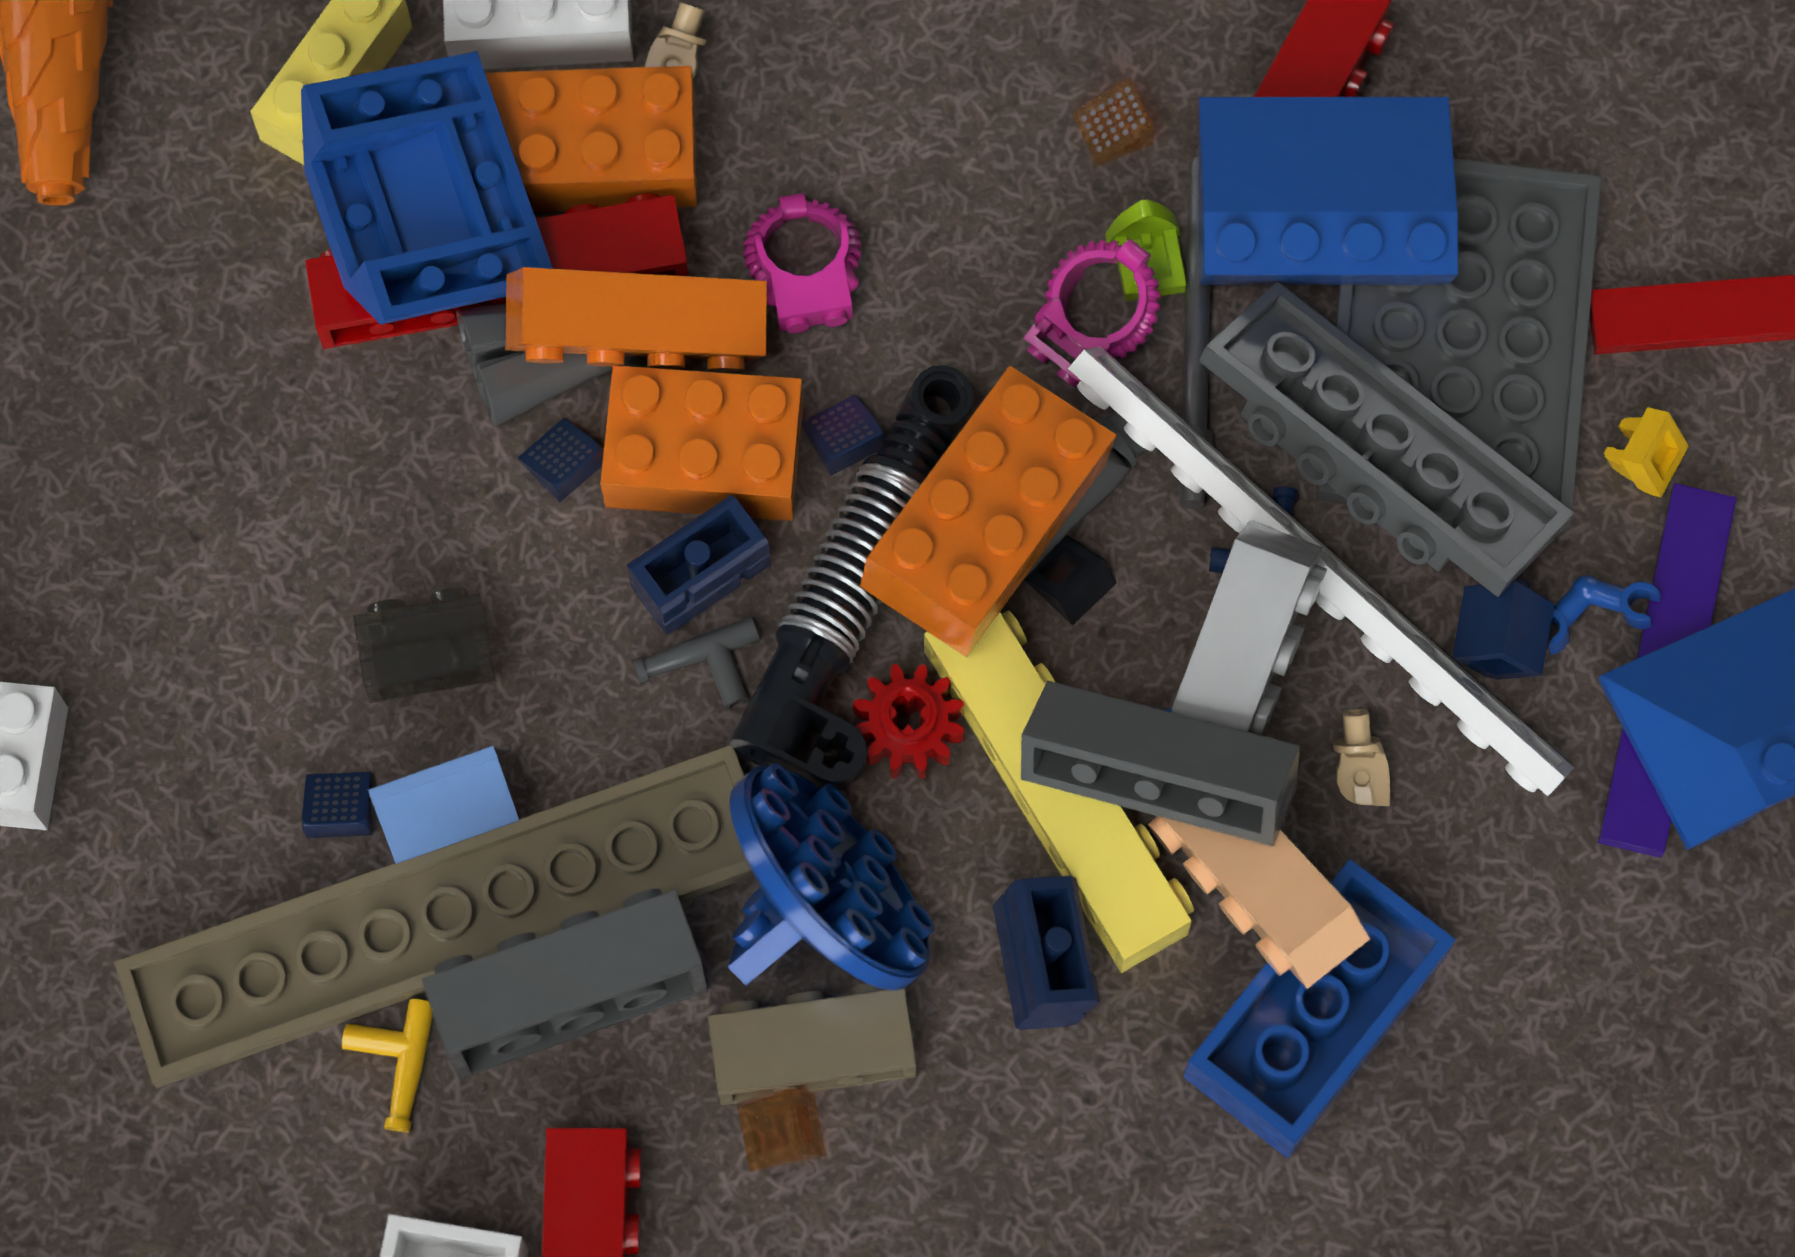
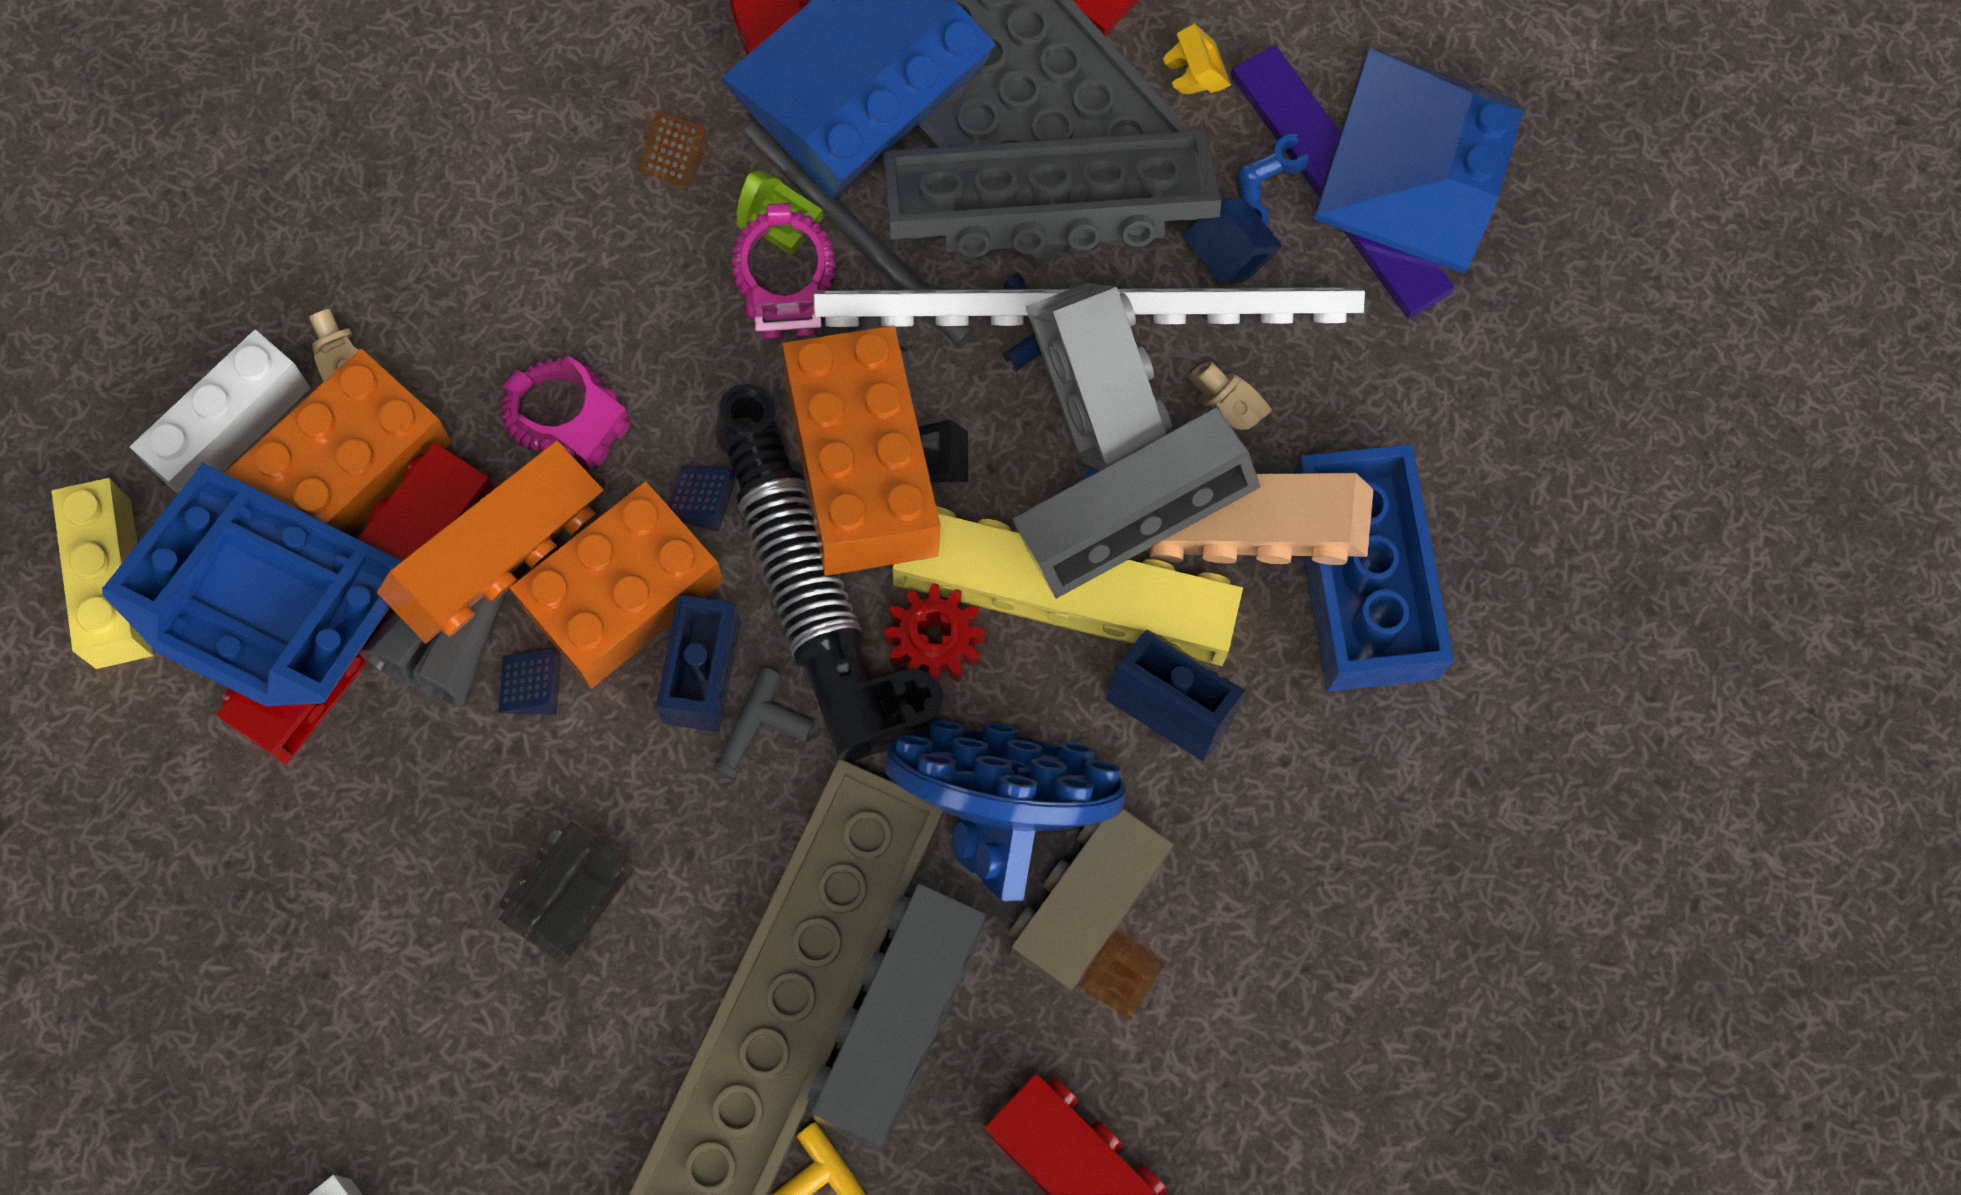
camera: 50 degrees left, 0 degrees up
dark blue slope [302,772,371,838] -> none
medium blue slope [368,746,519,864] -> none

